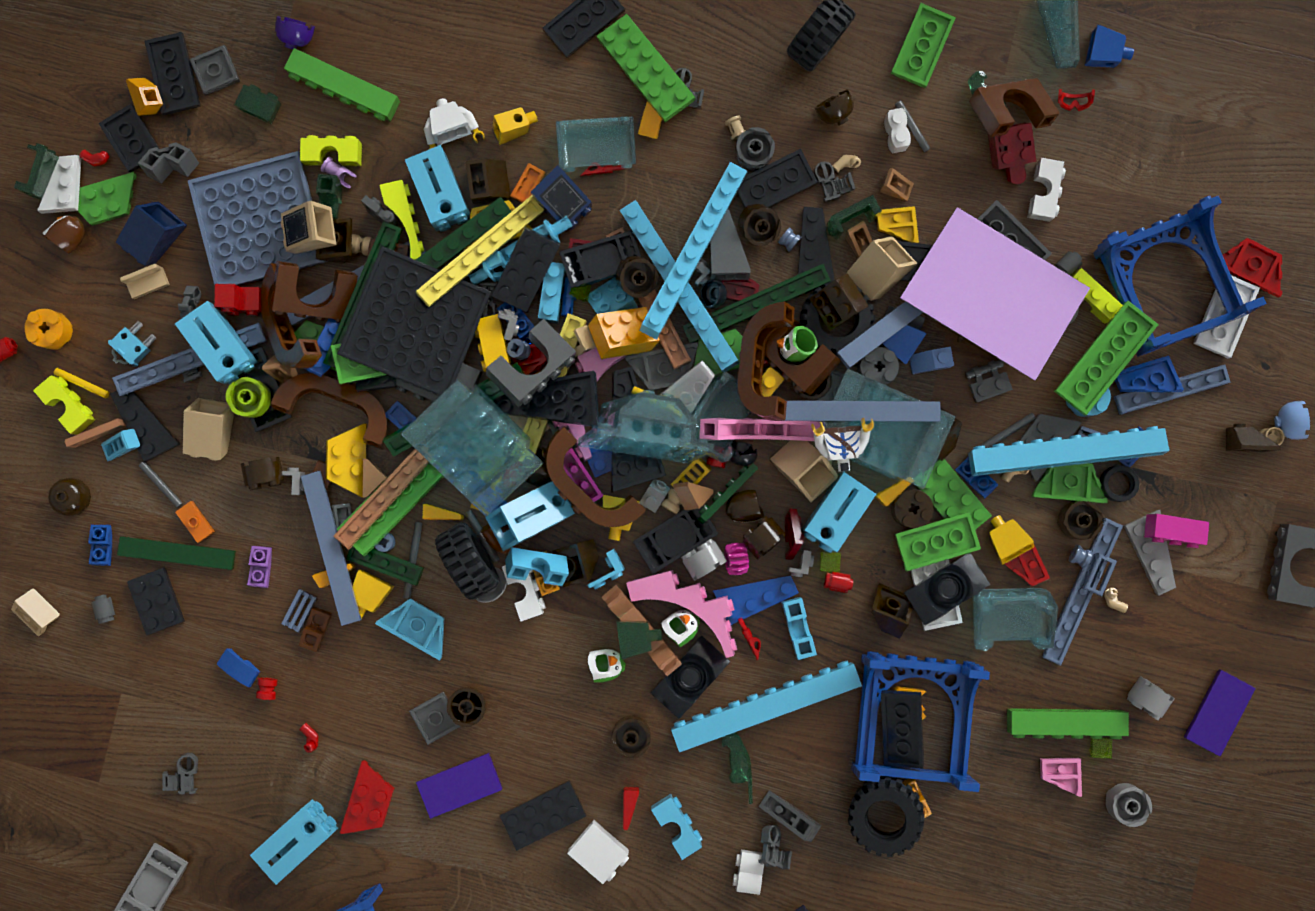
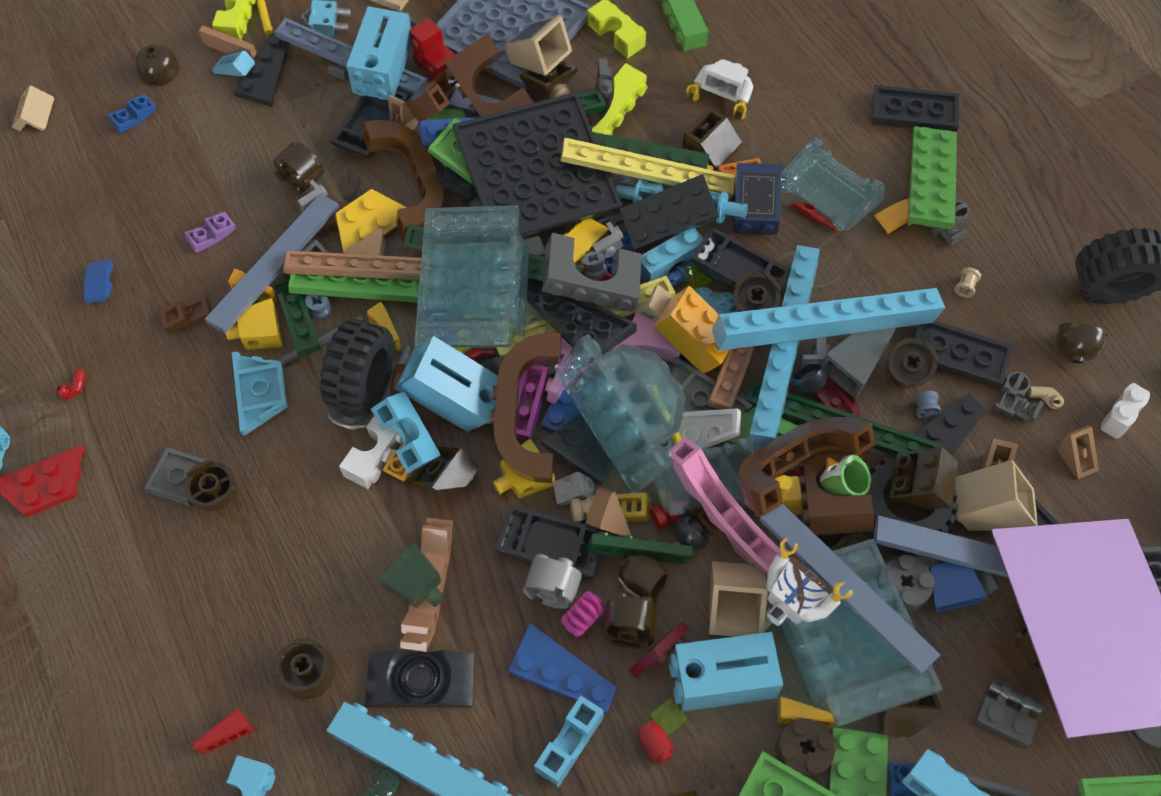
camera: 50 degrees right, 25 degrees down
dark grey brick [91,594,116,624] -> none
dark green tile [117,536,236,570] -> none
black plate [127,568,185,636] -> none
dark grey bar [139,461,183,508] -> none
orange plate [175,501,215,543] -> none
tan slope [183,398,234,461] -> none
lime brick [226,377,271,418] -> none
red wheel [256,677,278,700] -> none
sand blue tile [281,589,317,632] -> none
clear green brick [316,174,342,220] -> none
lavender piece [321,157,357,188] -> none
medium azure brick [405,145,470,232] -> none
dark purple tile [416,753,503,819] -> none
yellow torso [492,107,538,145] -> none
black plate [500,780,586,851] -> none
white brick [567,820,629,884] -> none
medium azure bracket [588,549,625,589] -> none
piece [588,649,626,683] -> none
bright pink arch [626,570,737,658] -> none
piece [661,610,700,648] -> none
dark grey brick [735,127,775,171] -> none
red hand [738,618,761,660] -> none
light grey bracket [787,550,814,577] -> none
clear green panel [827,195,882,240] -> none
yellow wing [876,206,919,243] -> none
dark grey bar [895,100,931,153] -> none
medium blue slope [910,347,954,374] -> none

